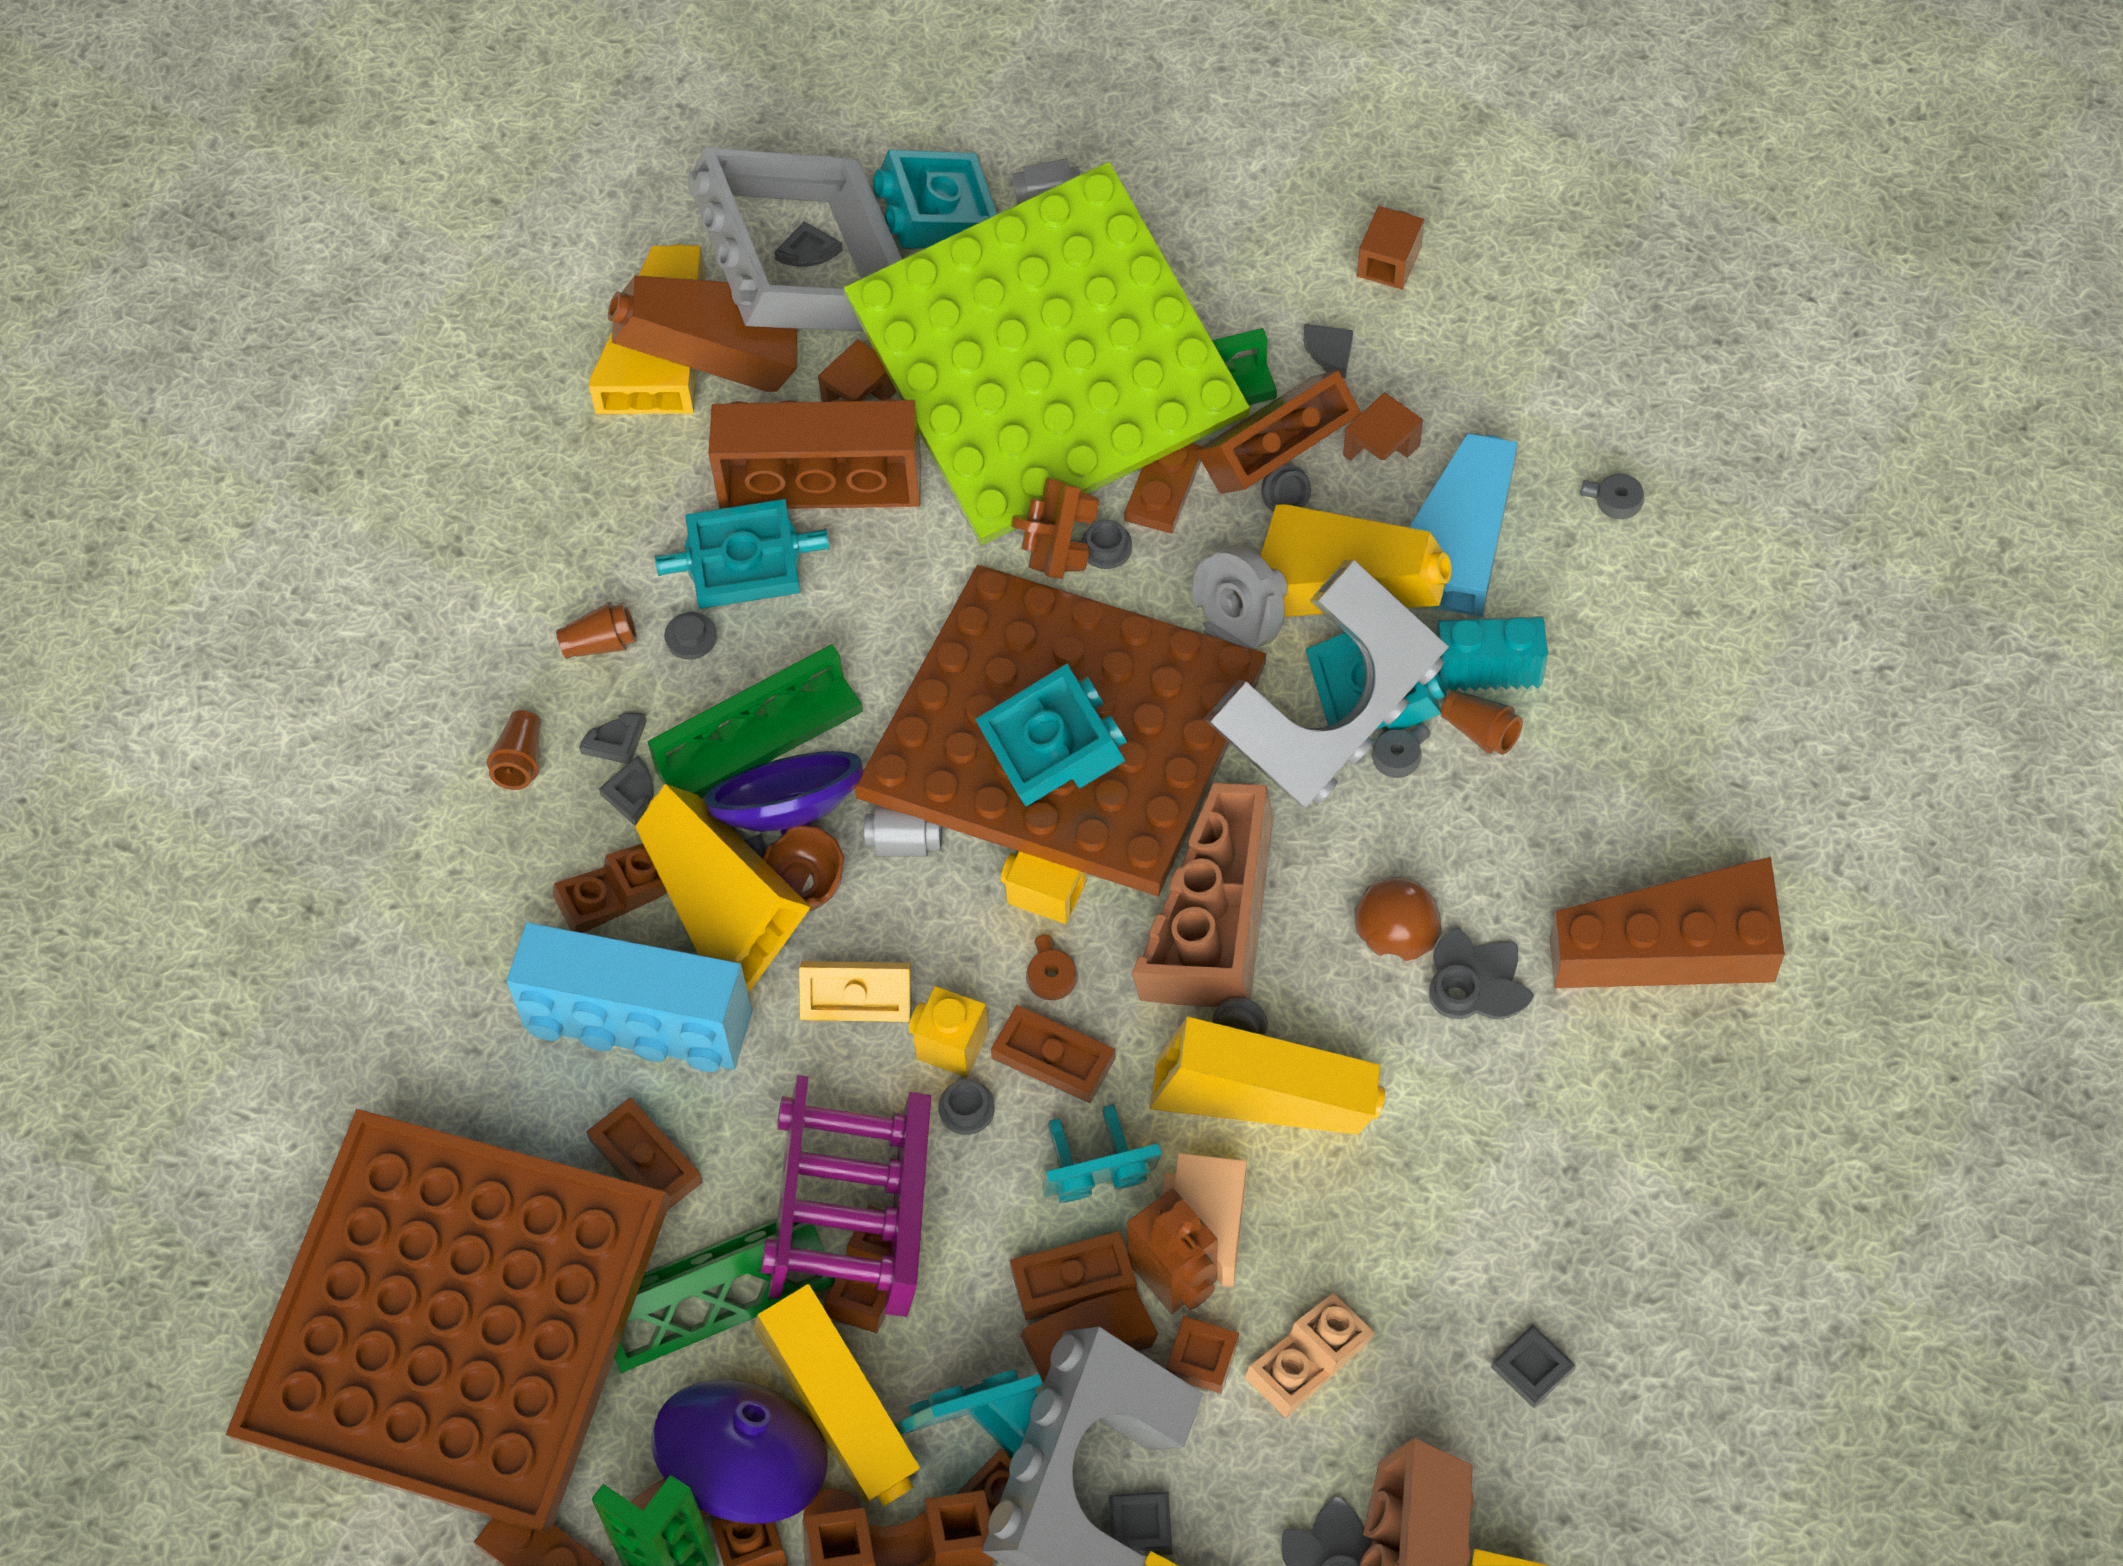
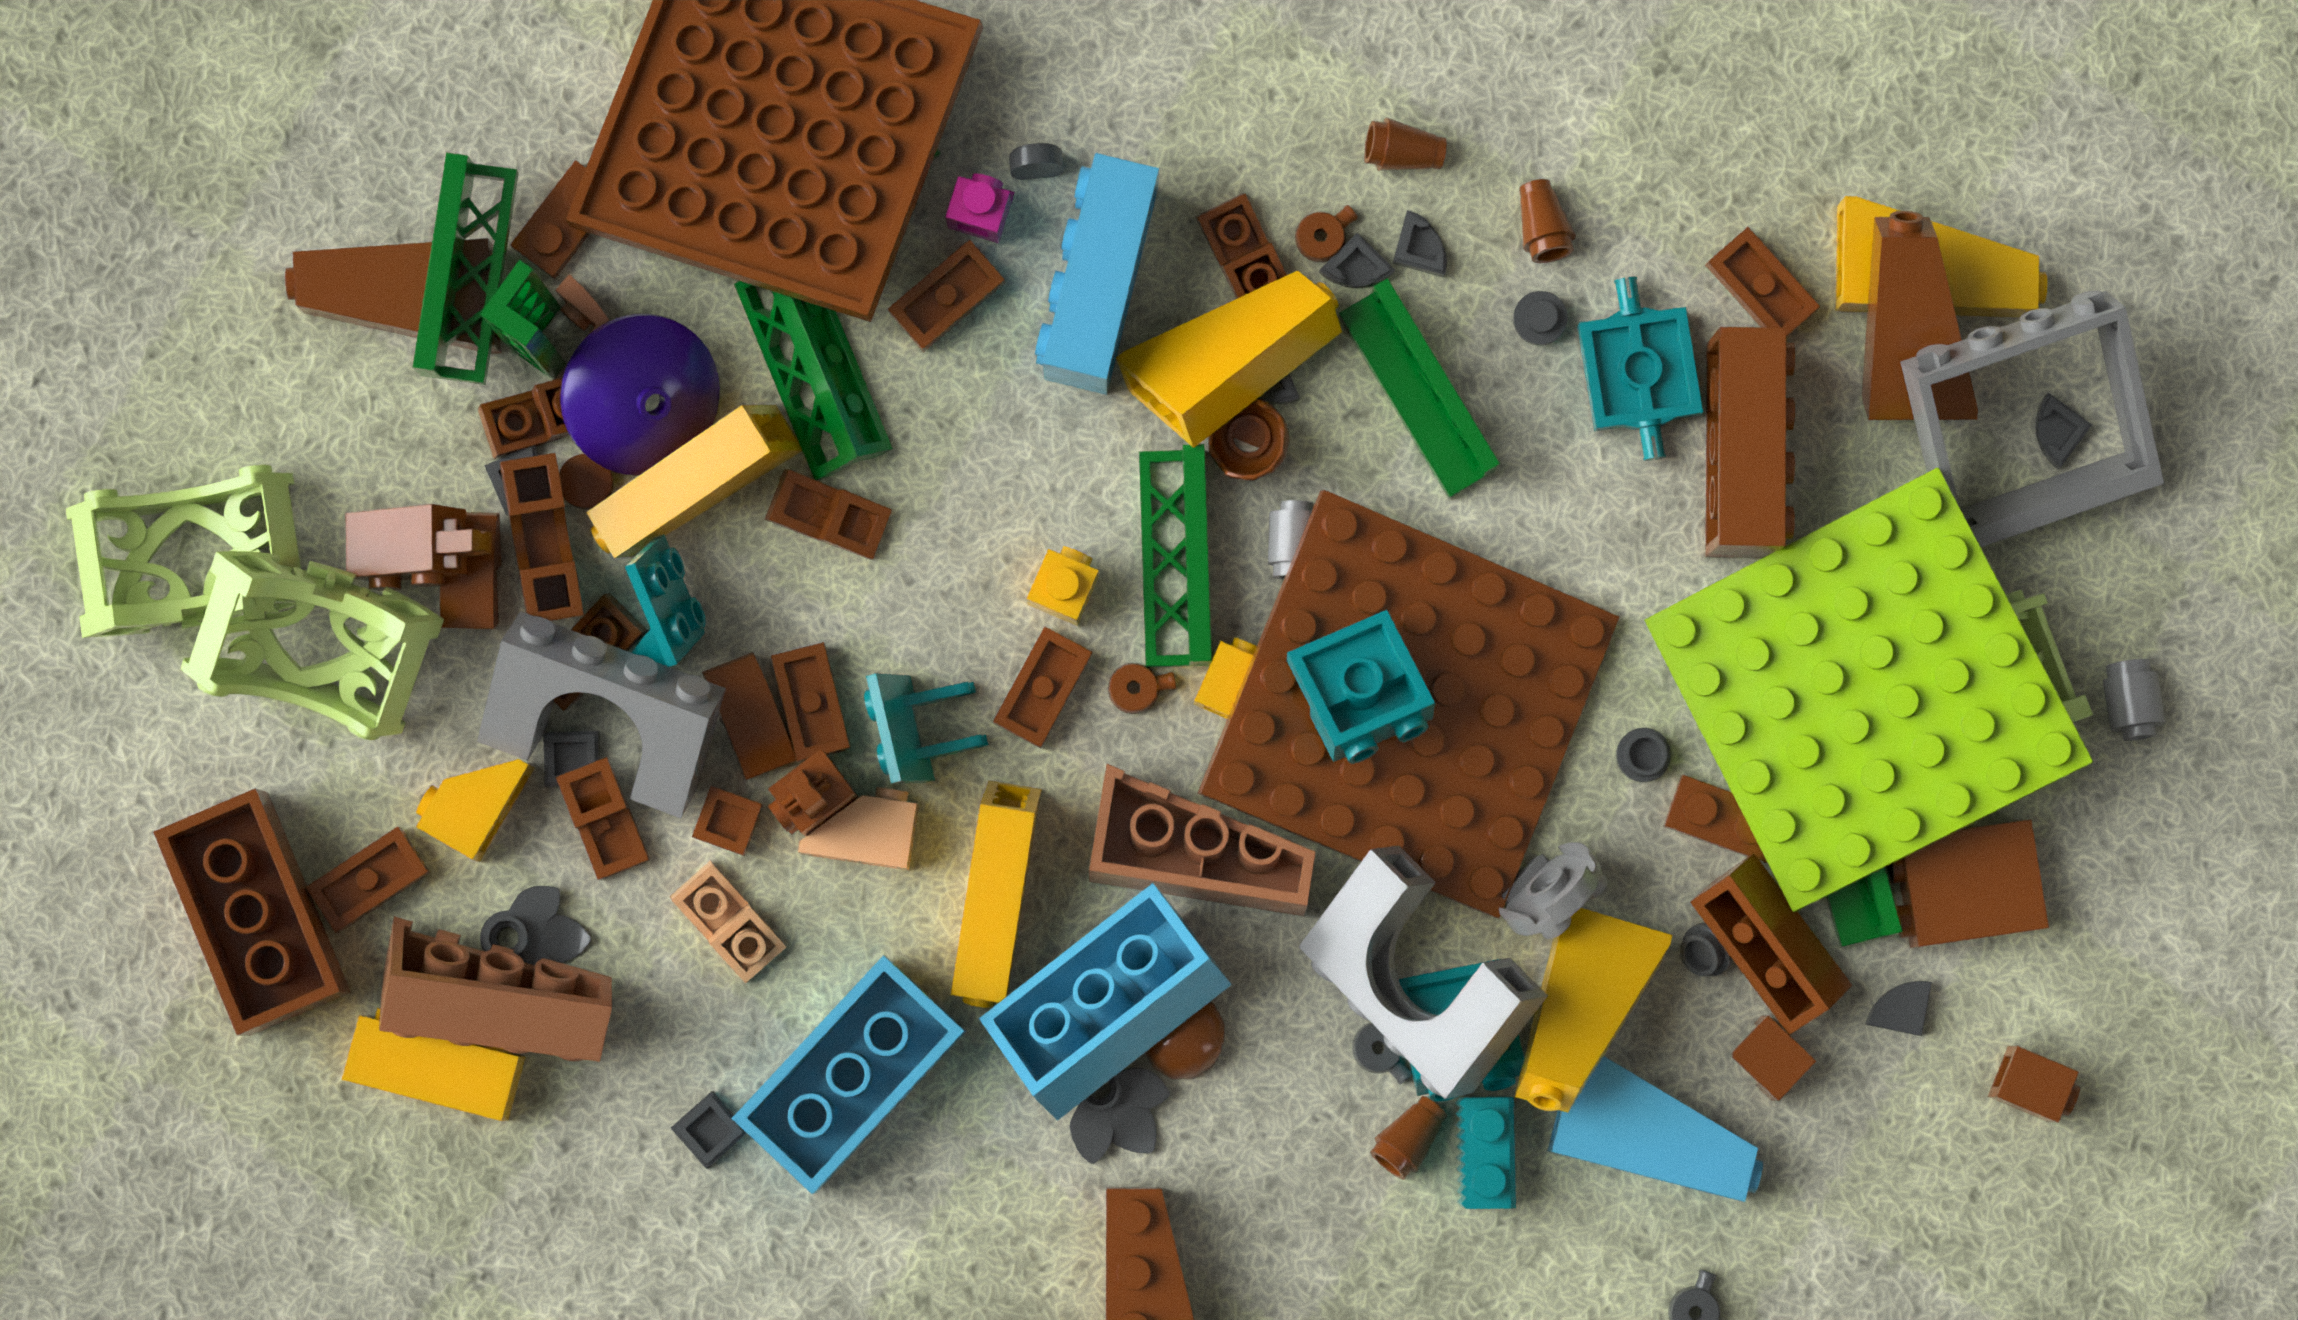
camera: 85 degrees right, 25 degrees up
dark purple dish [705,751,864,835] -> none
magenta fence [761,1075,932,1317] -> none
yellow plate [799,961,912,1022] -> none
dark orange panel [818,339,897,402] -> none
teal plate [873,150,997,248] -> none
dark grey plate [938,1079,995,1135] -> none
dark orange hips [1011,477,1099,579] -> none
dark grey plate [1212,997,1268,1036] -> none
none -> dark orange slope [556,757,650,880]
none -> medium azure brick [731,955,967,1194]
none -> dark pink brick [945,173,1015,244]
none -> medium azure brick [979,883,1232,1121]
none -> dark grey tile [1009,143,1064,180]
none -> green fence [1139,444,1212,667]
none -> dark orange piece [1295,205,1358,262]
none -> dark orange plate [1705,227,1820,337]
none -> dark orange panel [1887,819,2049,948]

